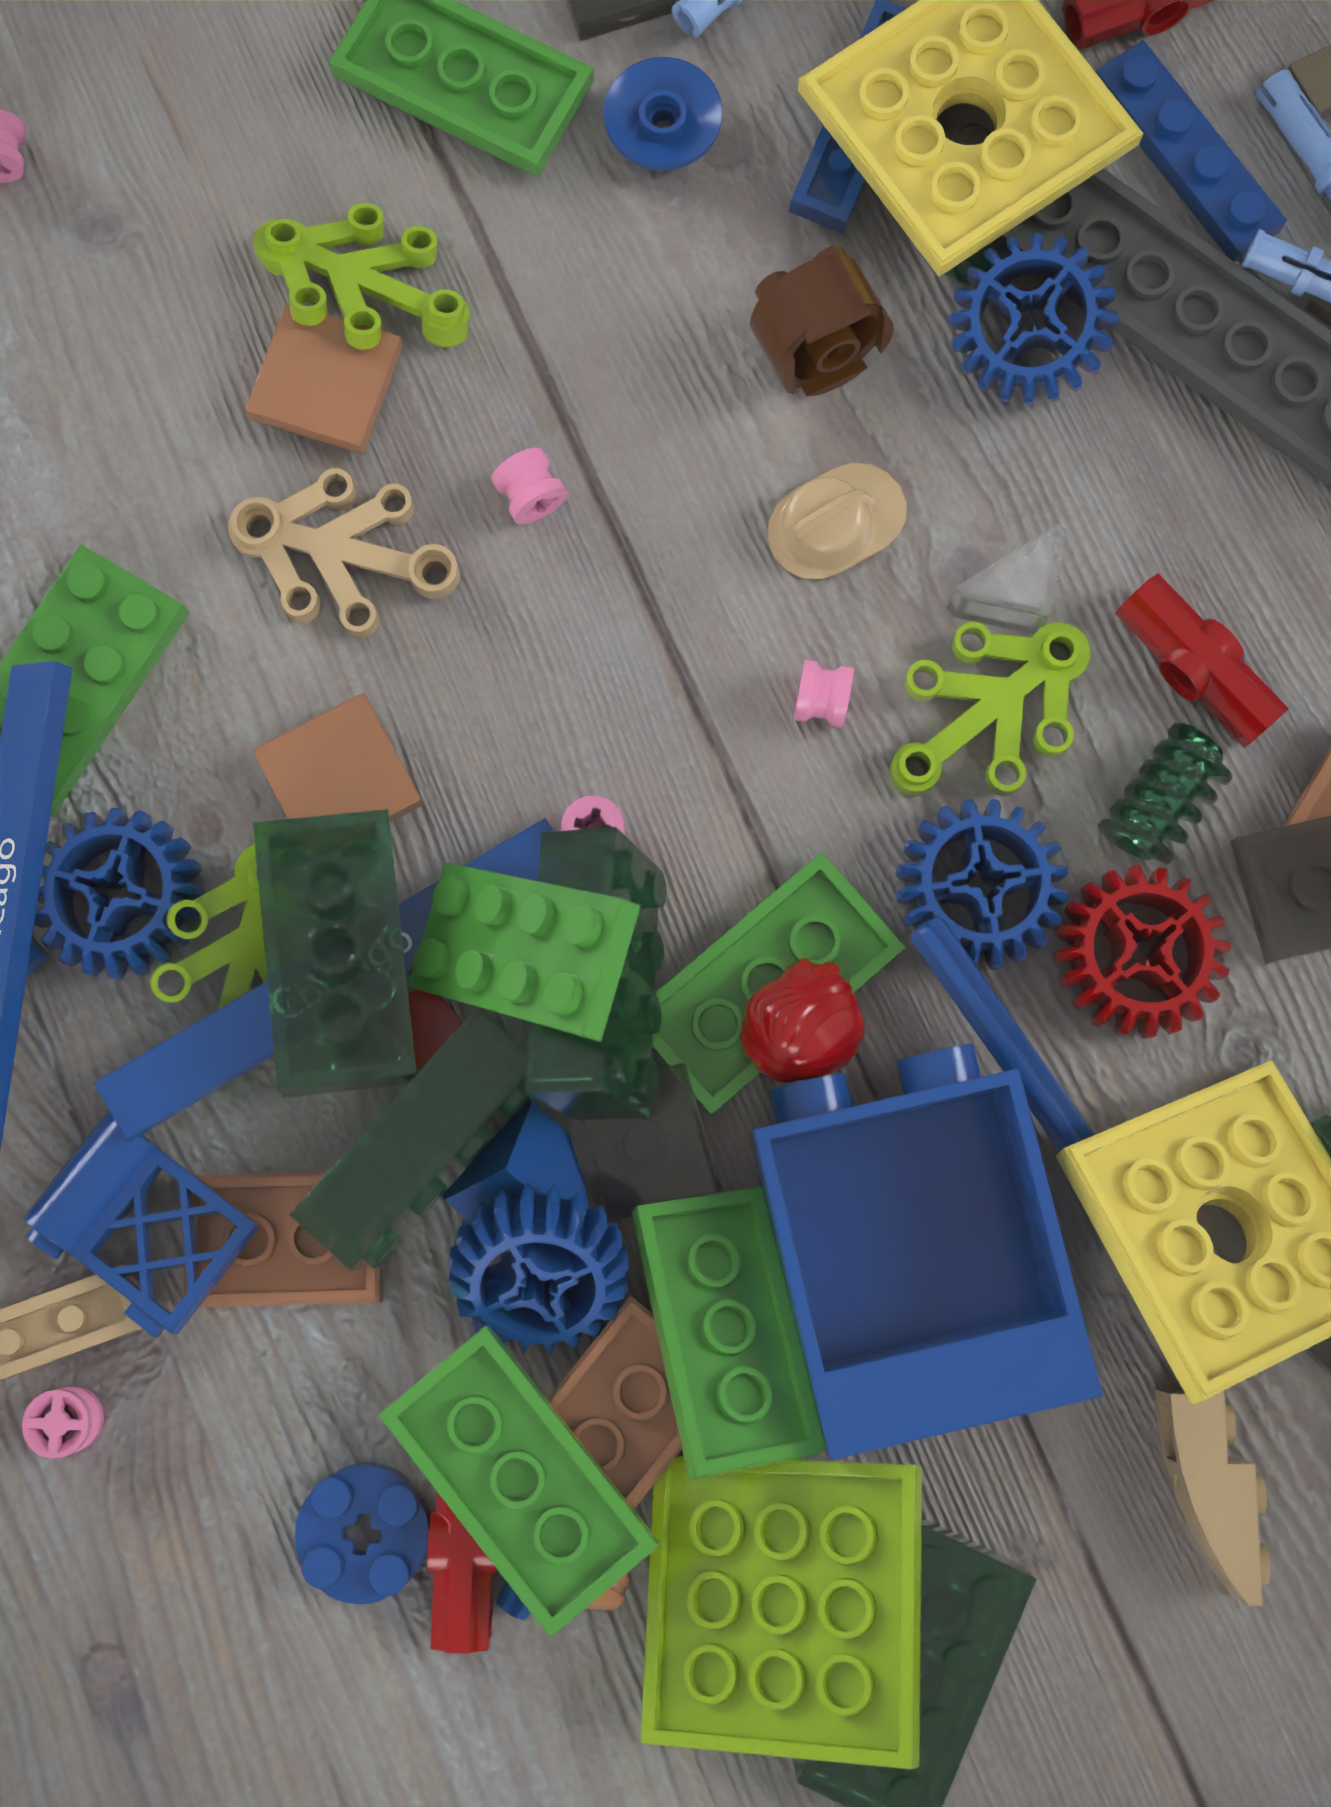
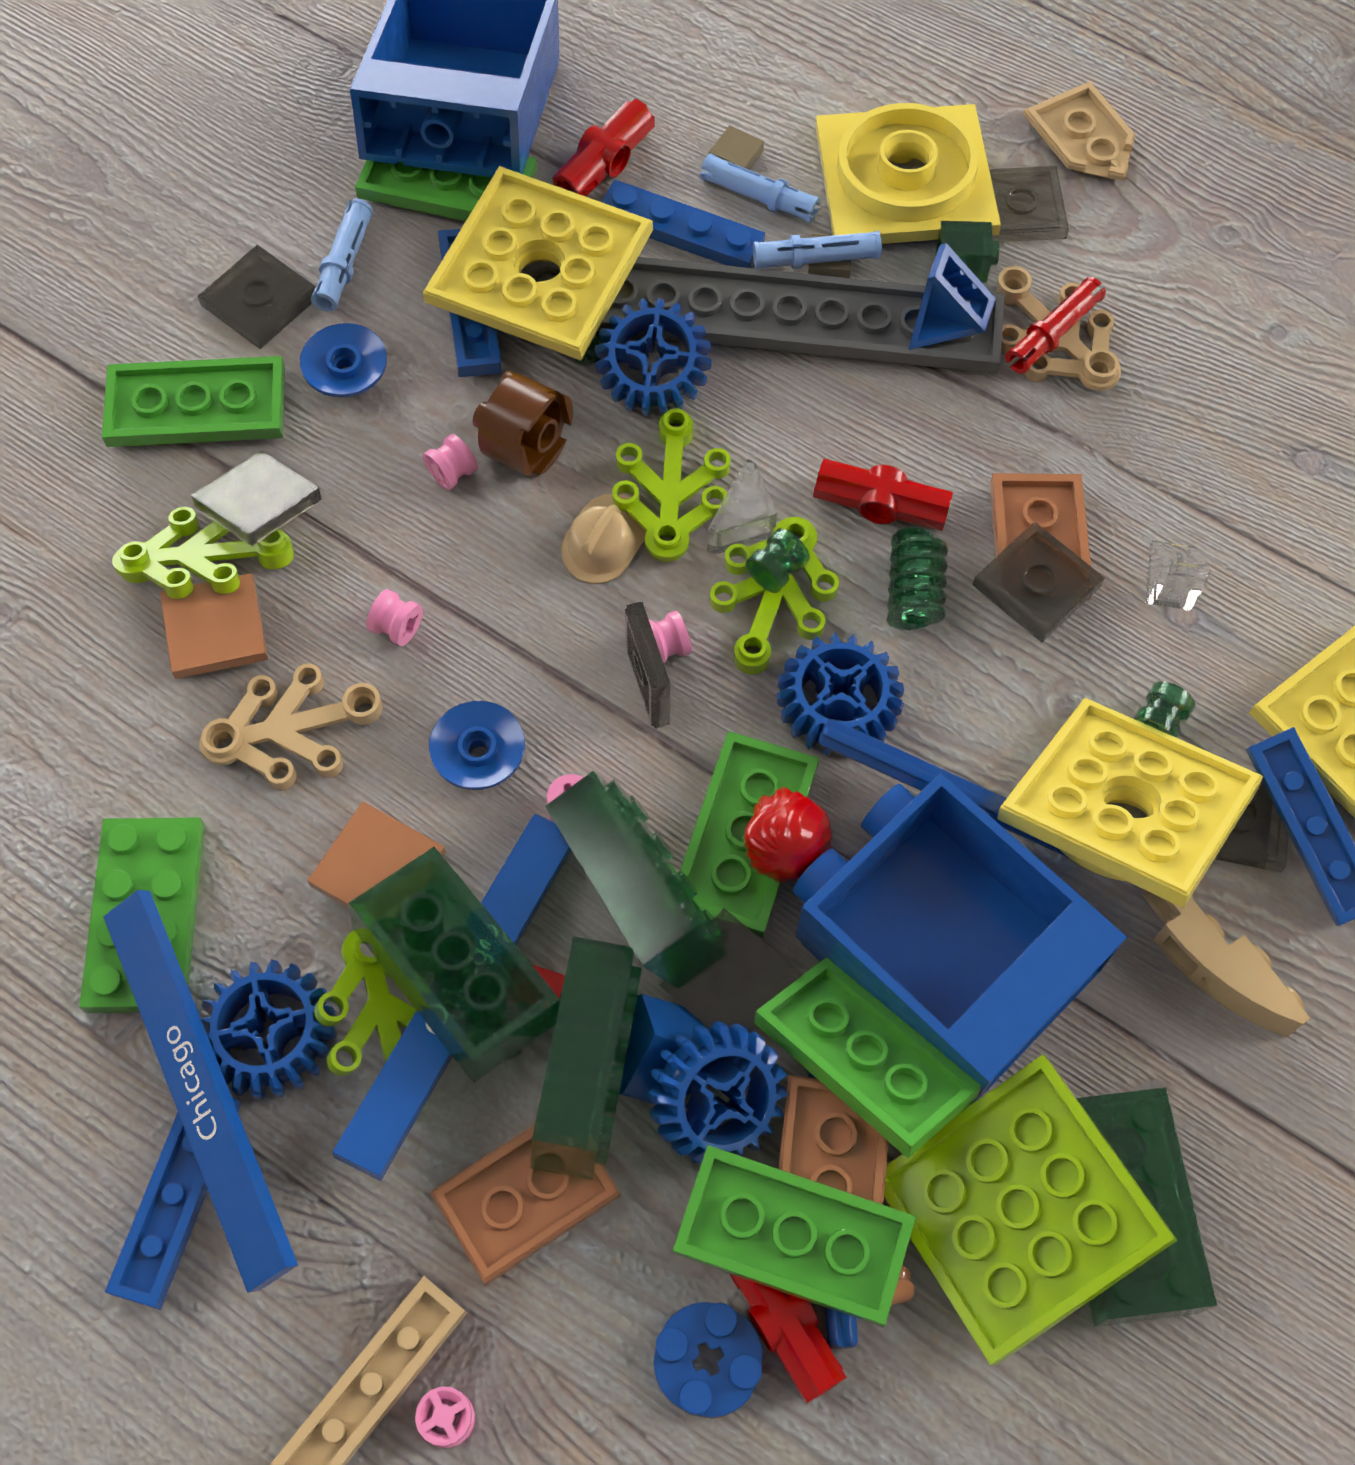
camera: 35 degrees left, 15 degrees down
blue piece [23,1111,261,1338] -> none
bright green plate [407,862,640,1042] -> none
red gear [1053,865,1232,1039] -> none
none -> clear smoke tile [191,451,322,546]
none -> bright pink wheel [422,434,478,491]
none -> blue dish [429,701,525,790]
none -> lime plant [612,408,731,563]
none -> clear smoke tile [625,601,670,729]
none -> clear green wheel [745,528,810,593]

